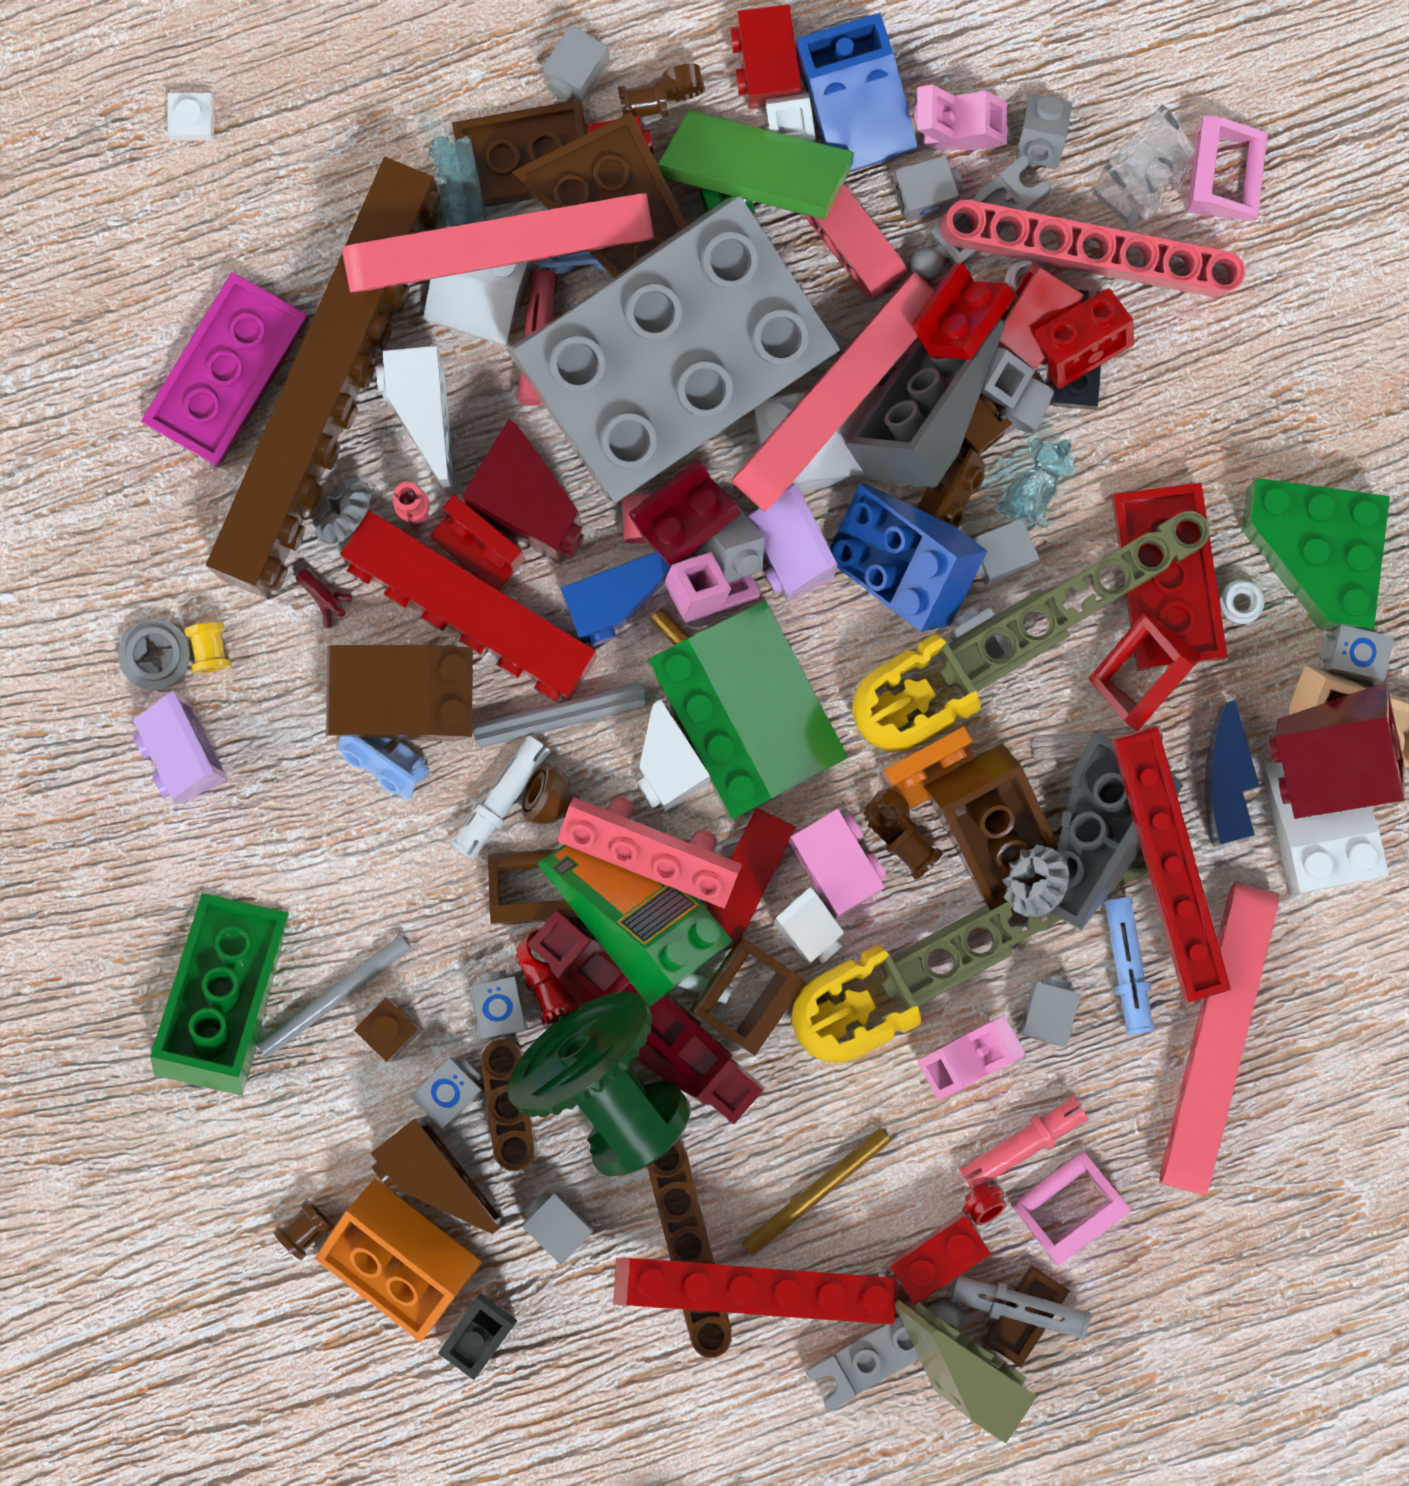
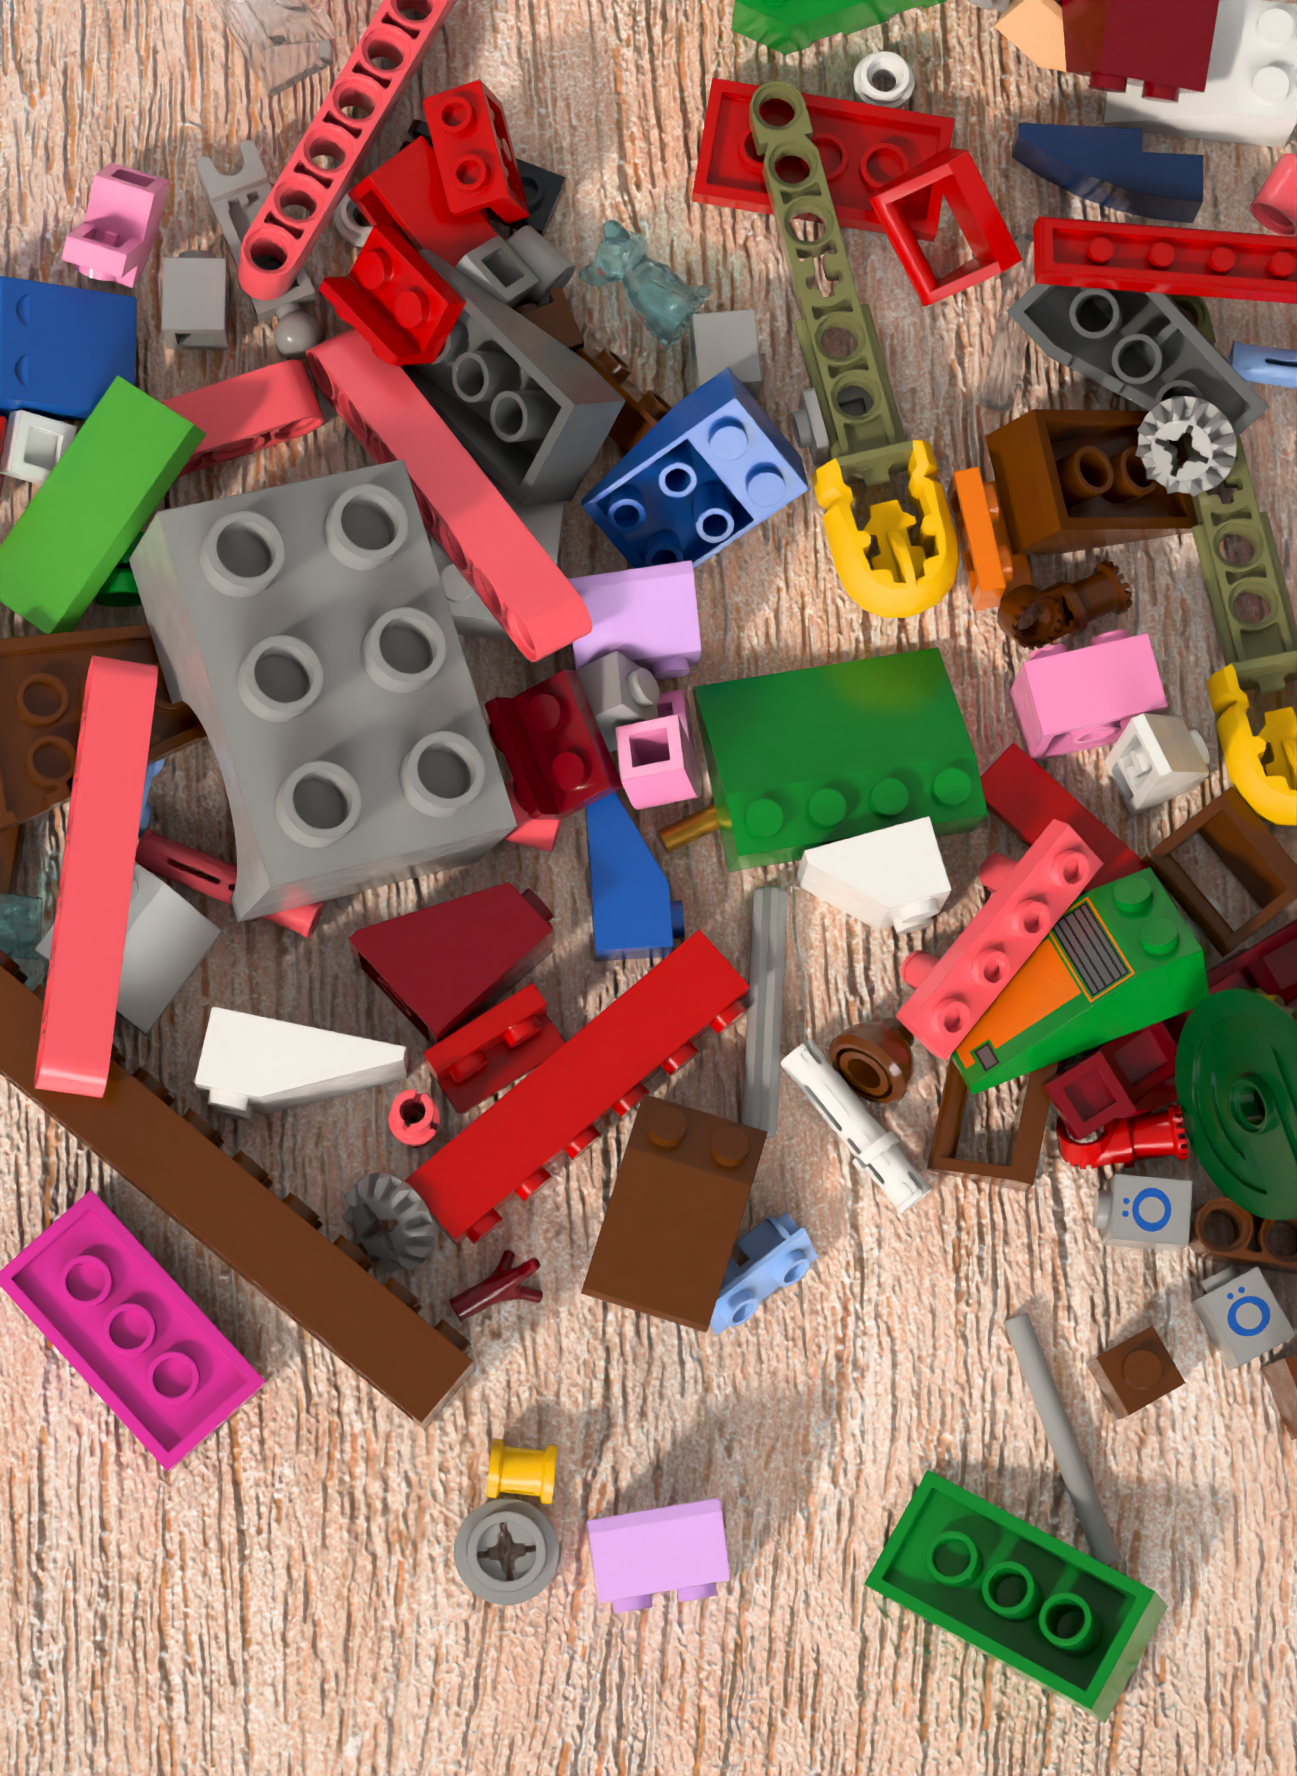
camera: 85 degrees left, 5 degrees down
light grey bracket [1016,93,1073,169] -> none

